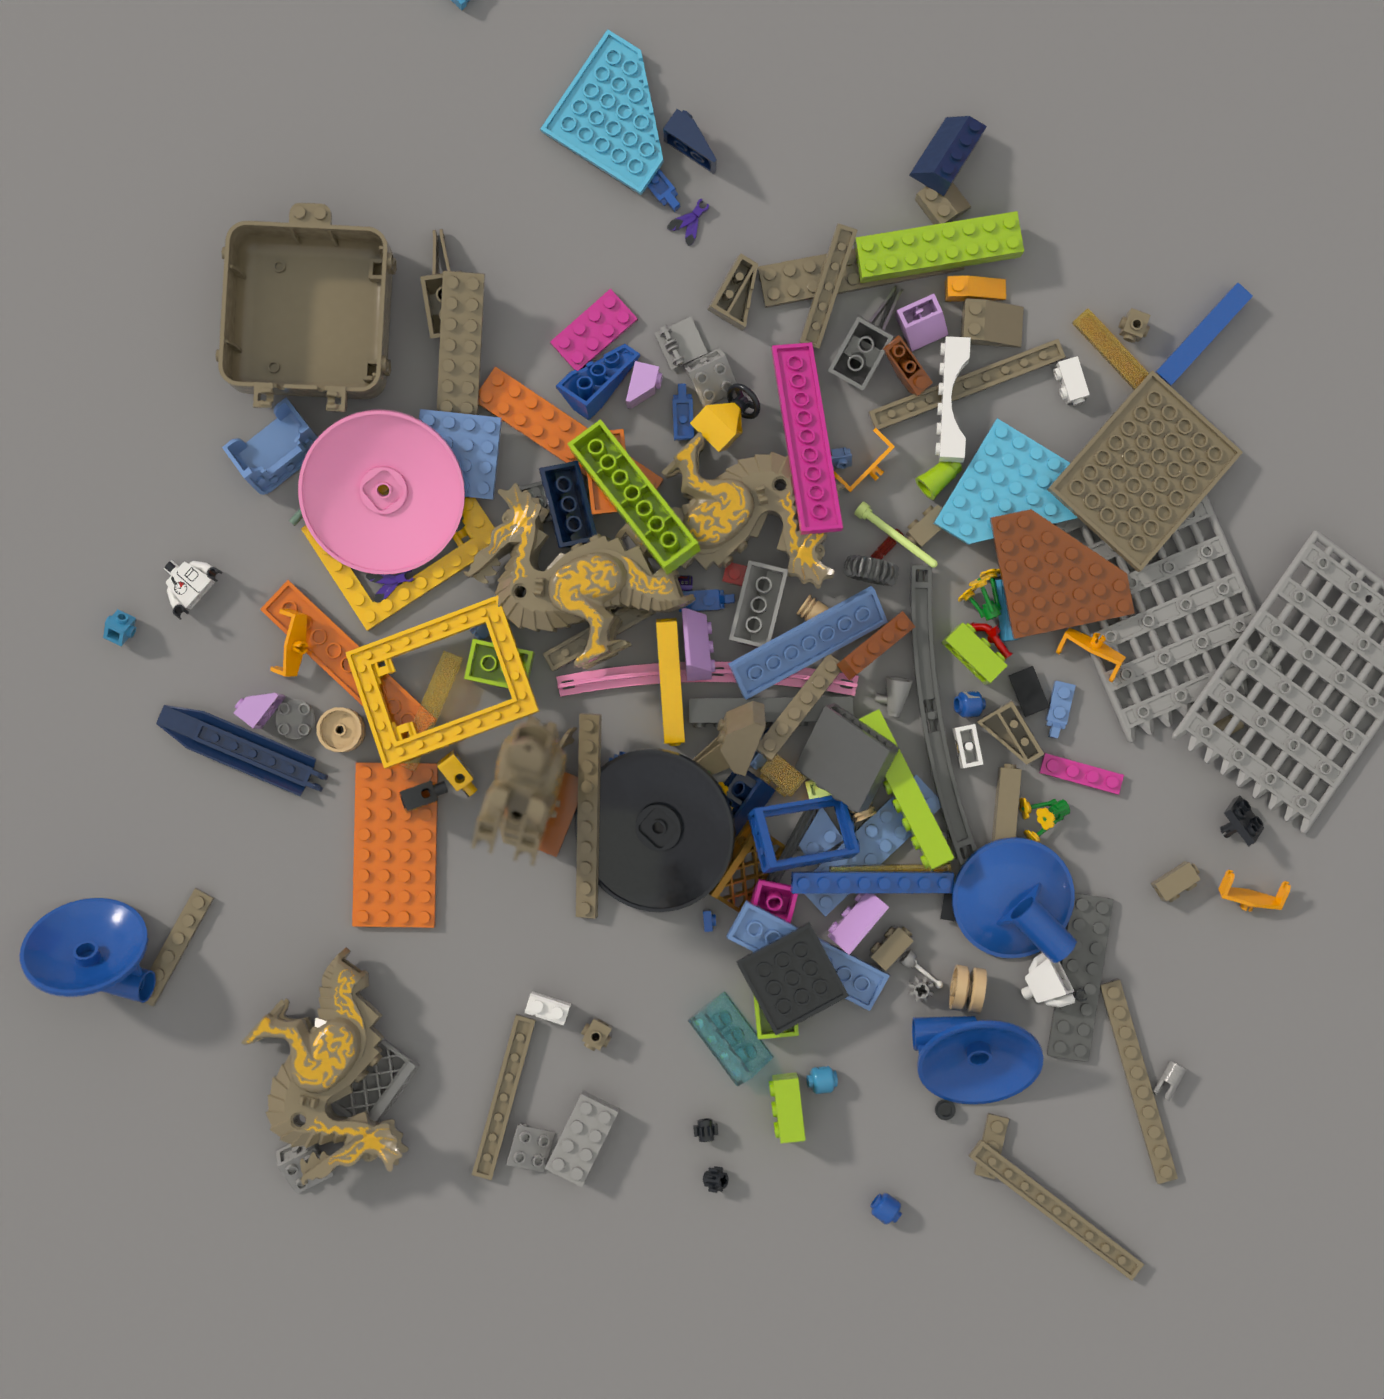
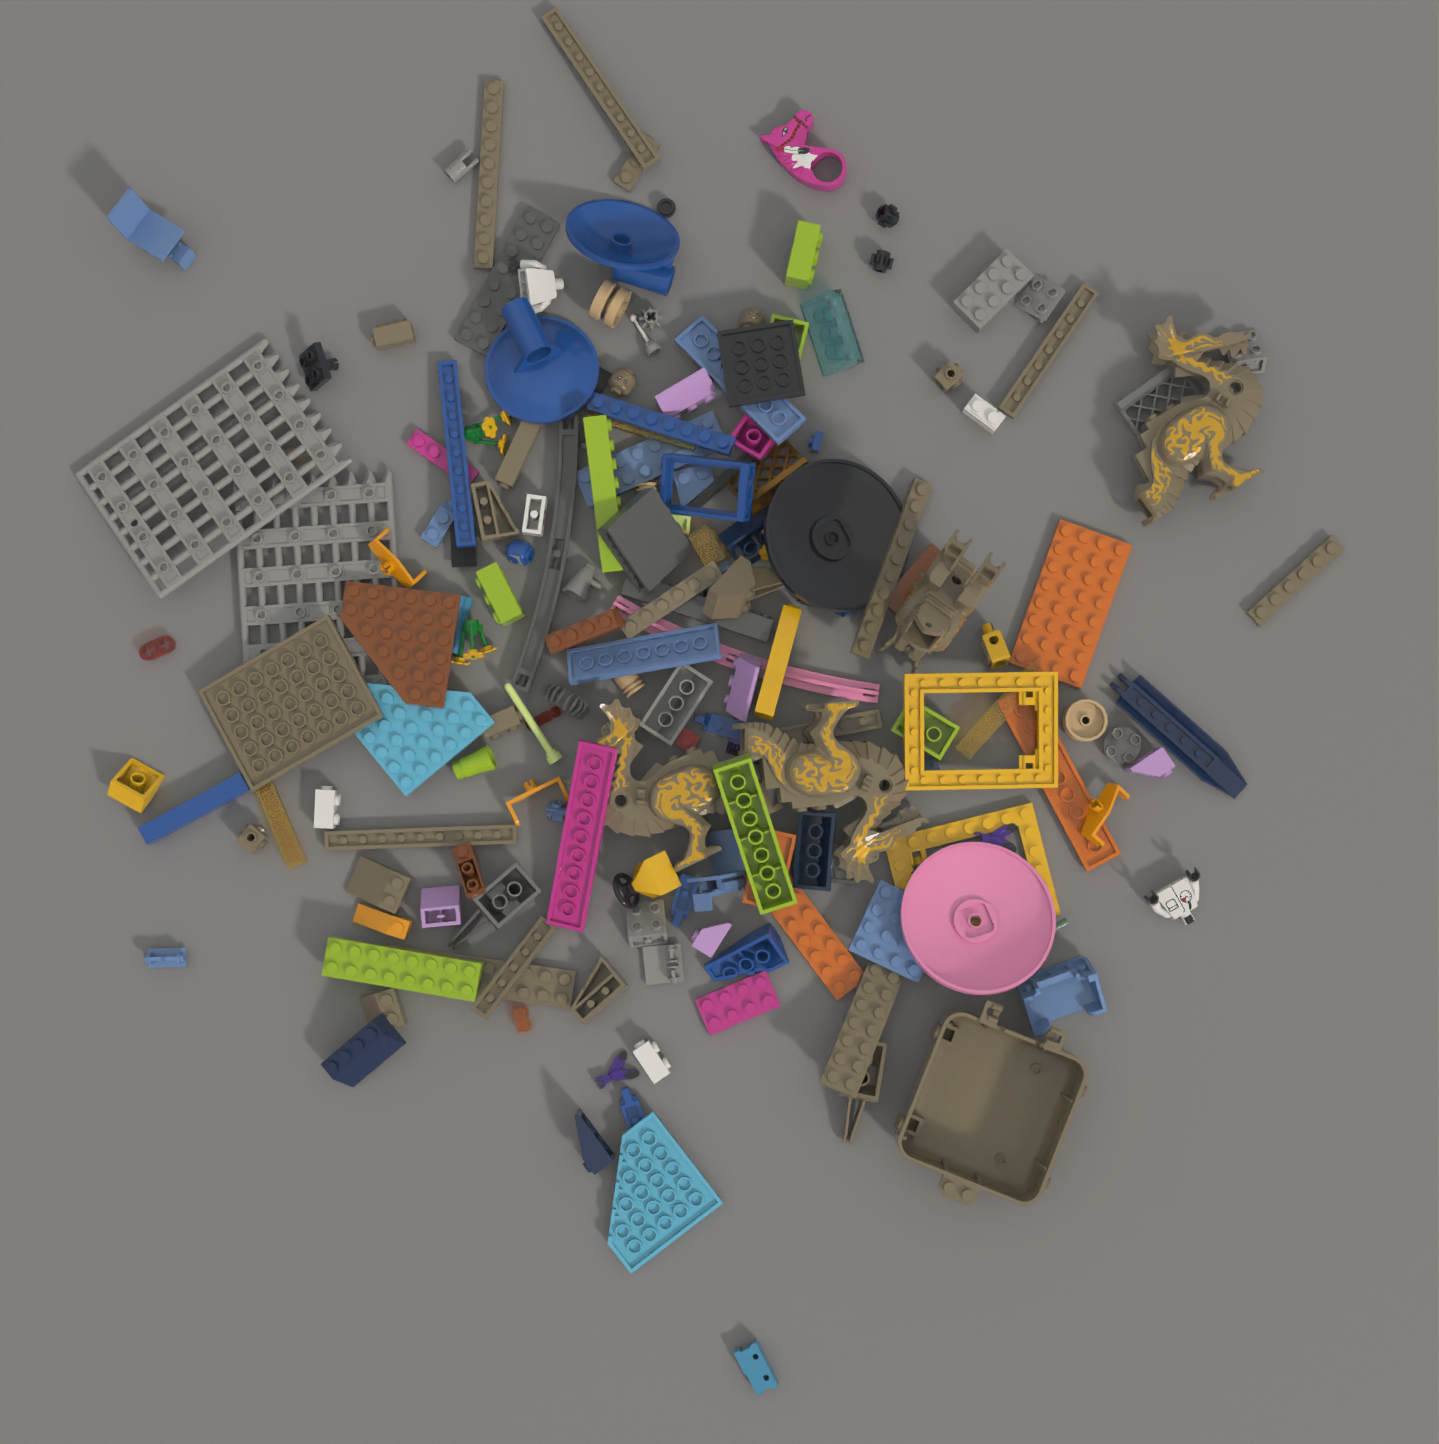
camera: 155 degrees left, 0 degrees up
blue dish [20,898,156,1003] -> none
dark azure brick [103,609,137,646] -> none
black torso [399,781,448,813] -> none
dark azure head [806,1066,838,1094] -> none
dark tan brick [869,926,914,971] -> none
blue head [870,1193,902,1225] -> none
white arch [935,336,971,463] -> none
red piece [970,622,1013,659] -> none
light orange piece [1218,870,1291,912] -> none
none -> yellow slope [107,757,165,813]
none -> clear red beam [139,635,176,661]
none -> medium blue hinge [144,947,187,968]
none -> blue plate [437,360,476,548]
none -> clear orange piece [513,1006,532,1033]
none -> dark tan head [608,368,636,397]
none -> white brick [632,1039,671,1084]
none -> medium blue piece [687,829,747,912]
none -> dark tan head [738,307,765,328]
none -> dark pink animal [760,110,847,192]

